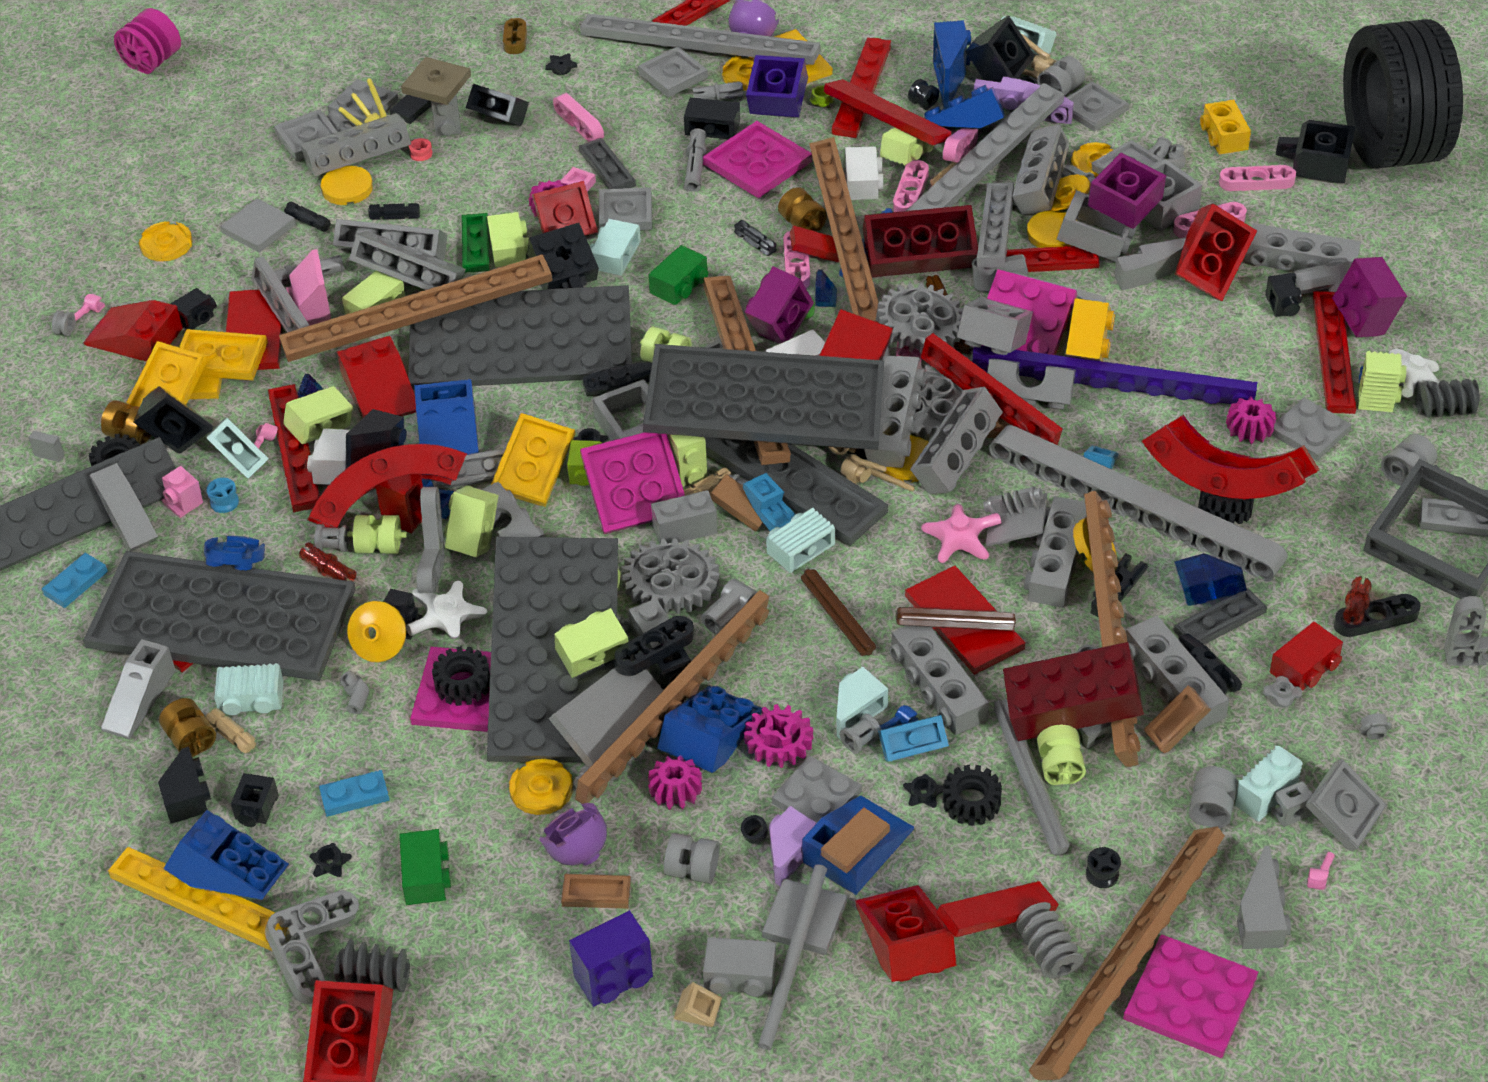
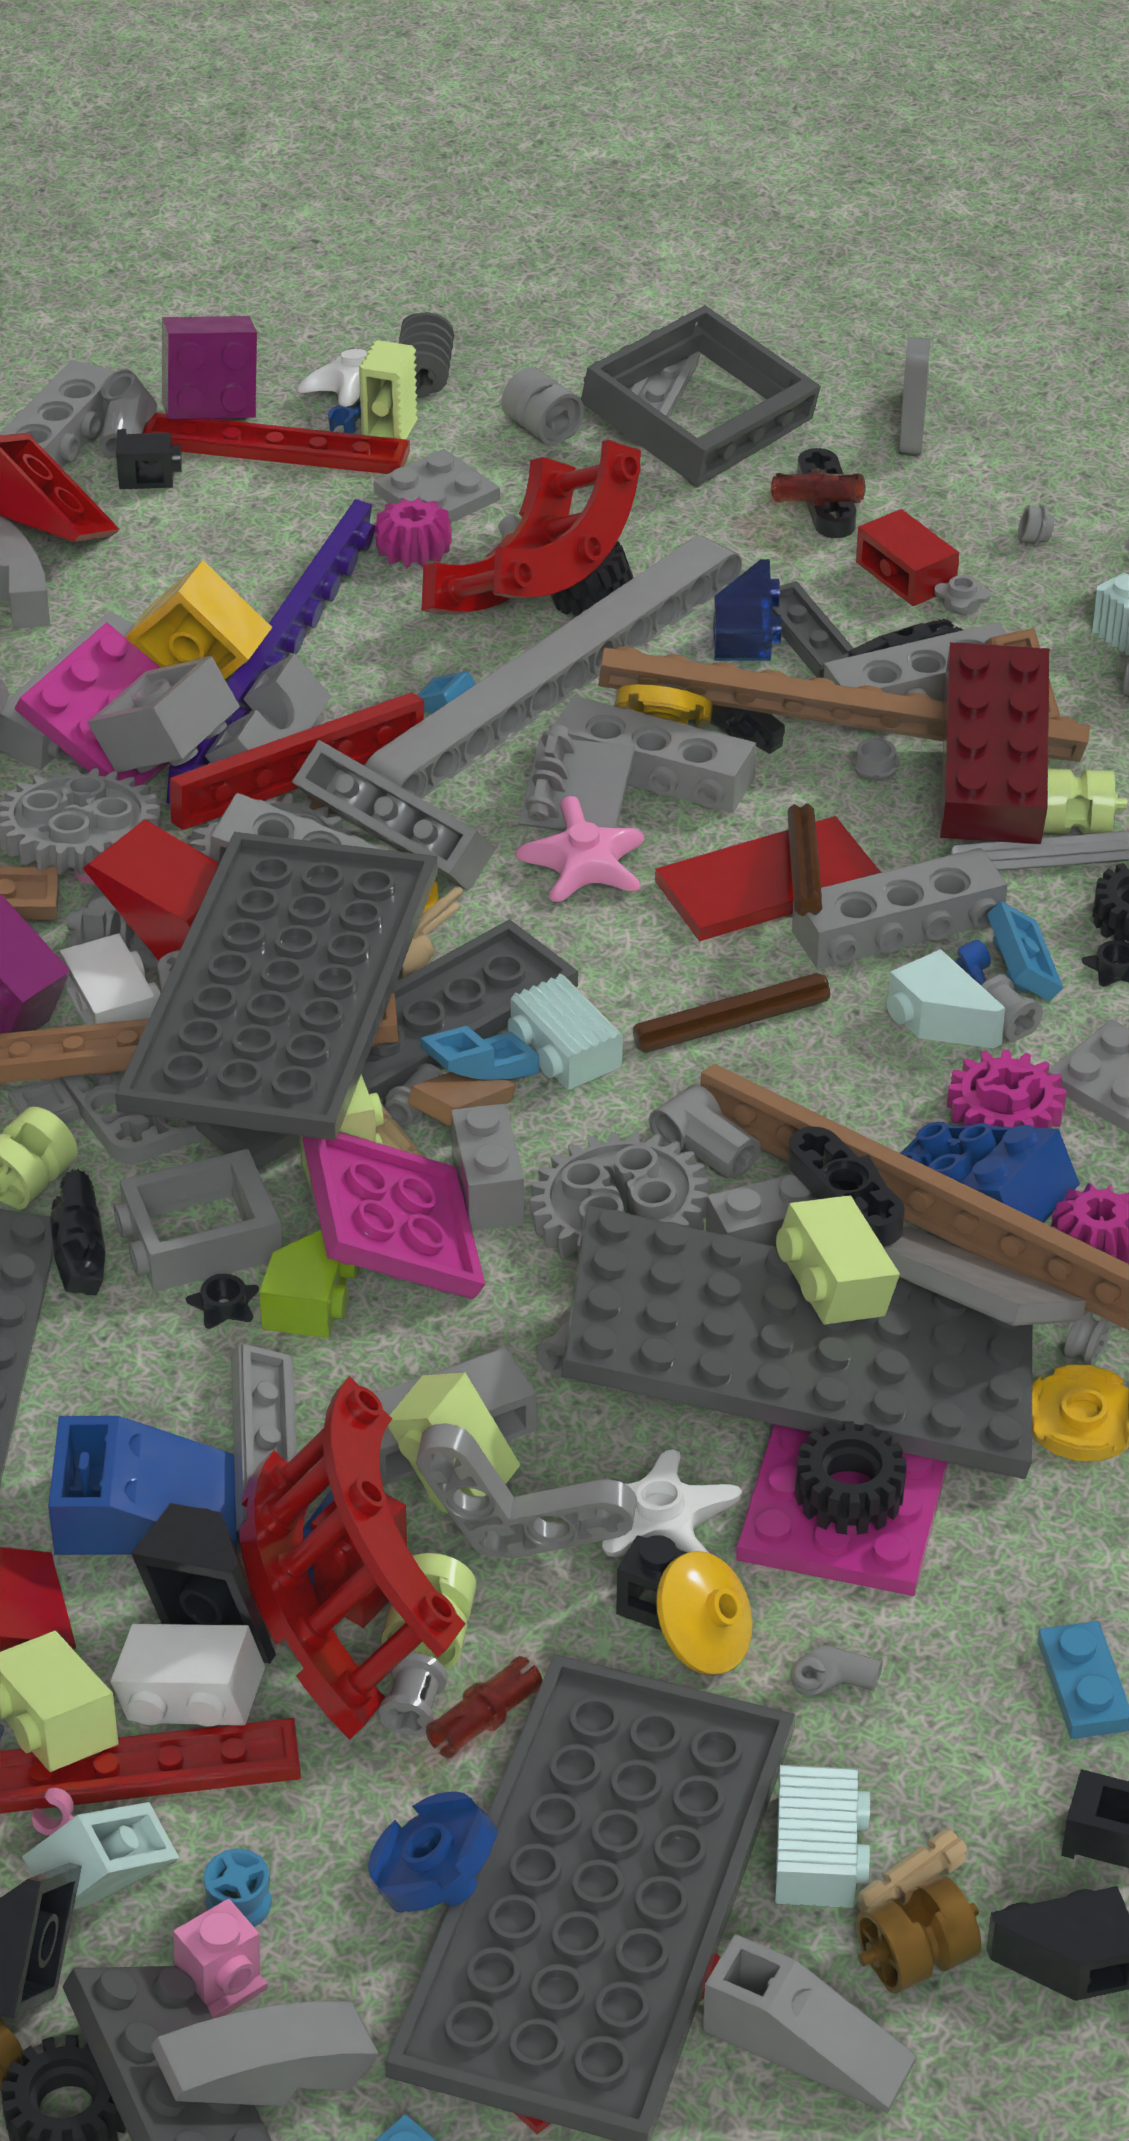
camera: 85 degrees left, 5 degrees down
yellow tile [491,413,575,507] -> none

